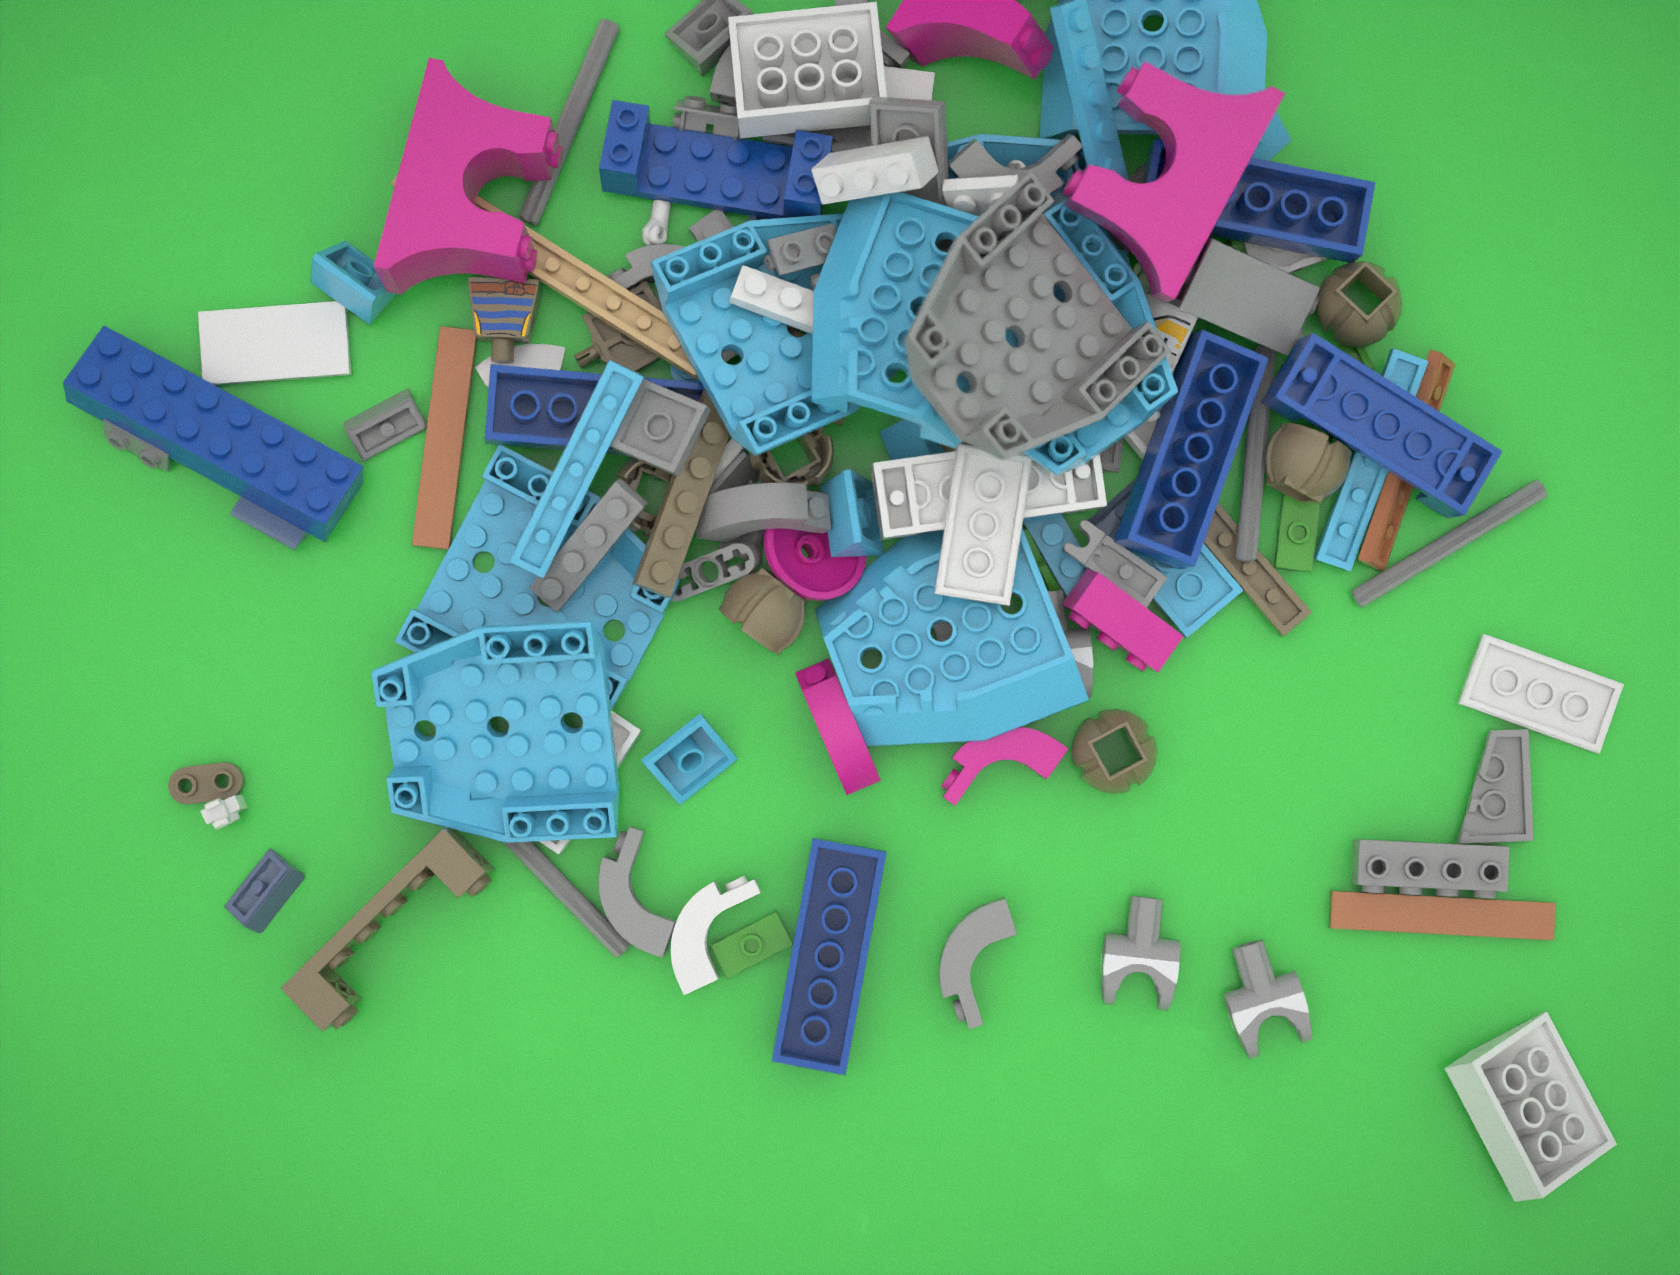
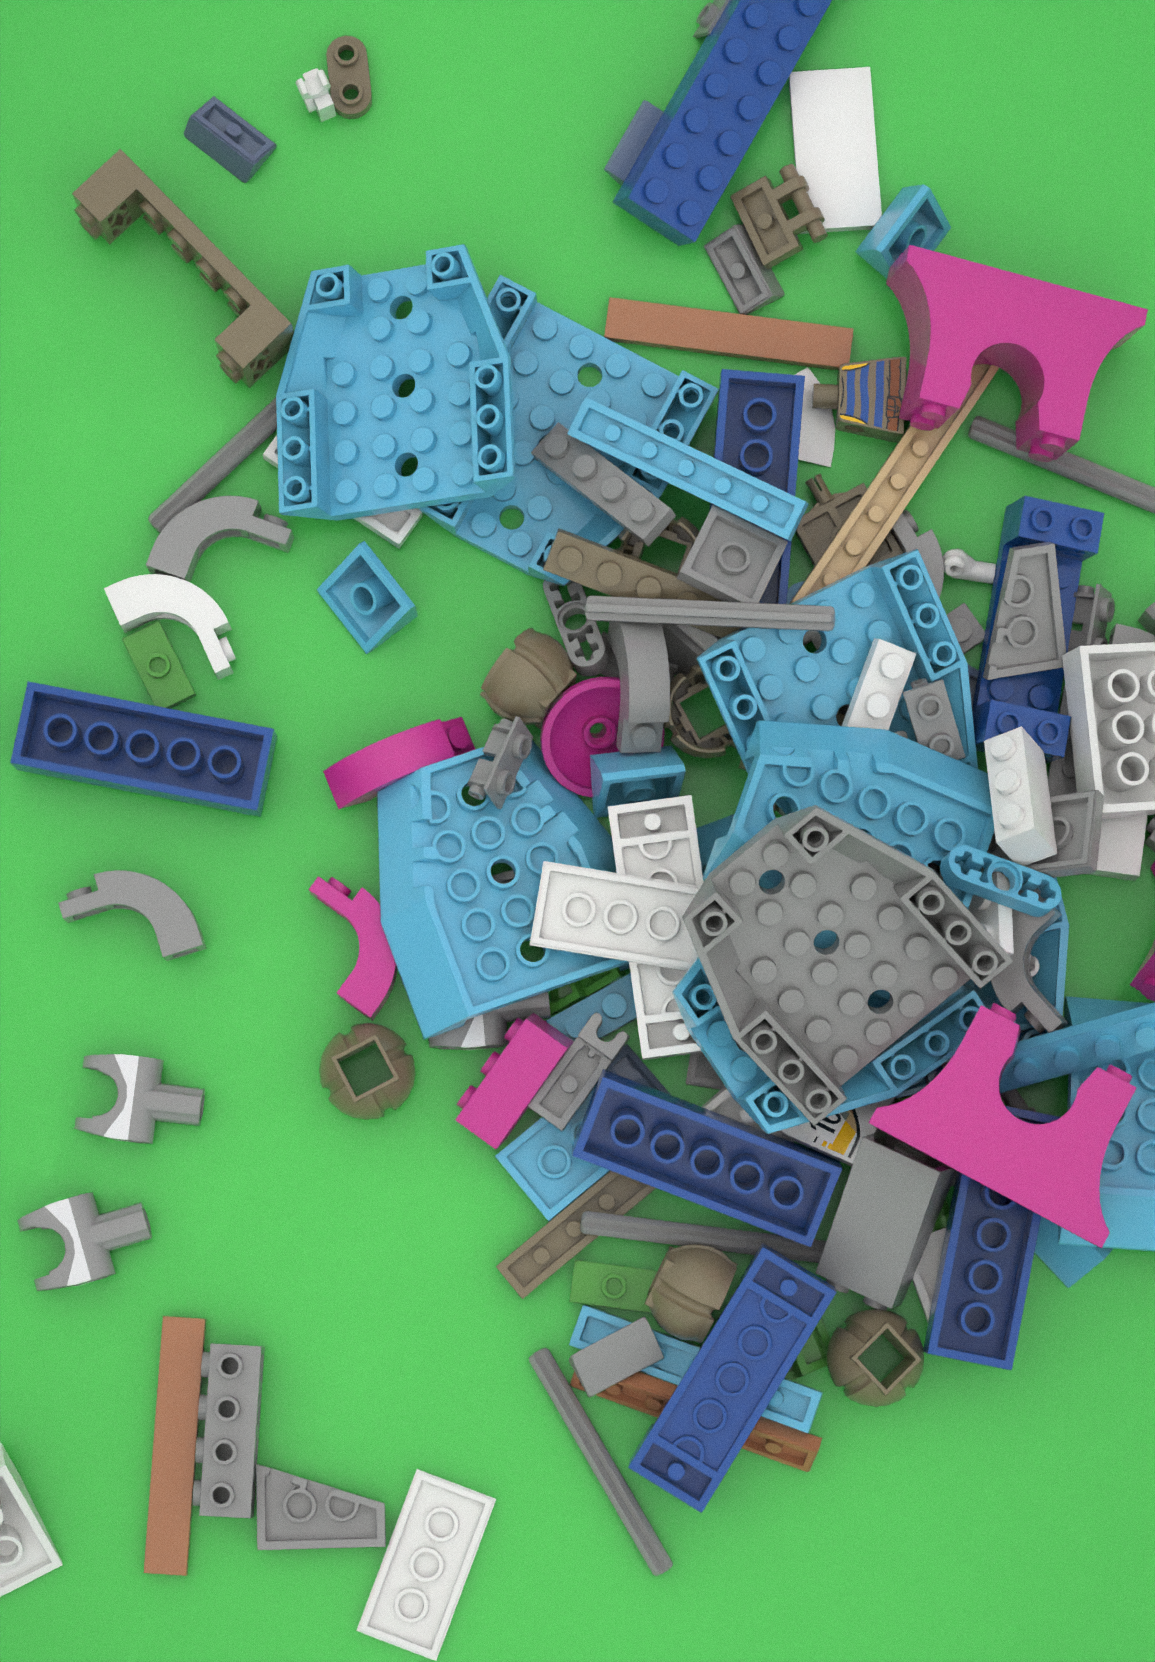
camera: 85 degrees right, 5 degrees down
none -> light grey hinge [467,716,533,809]
none -> light grey slope [569,1317,664,1398]
none -> light grey axle [585,595,835,631]
none -> dark tan plate [730,164,828,269]
none -> medium azure beam [940,845,1062,917]
none -> light grey wing [983,542,1066,680]

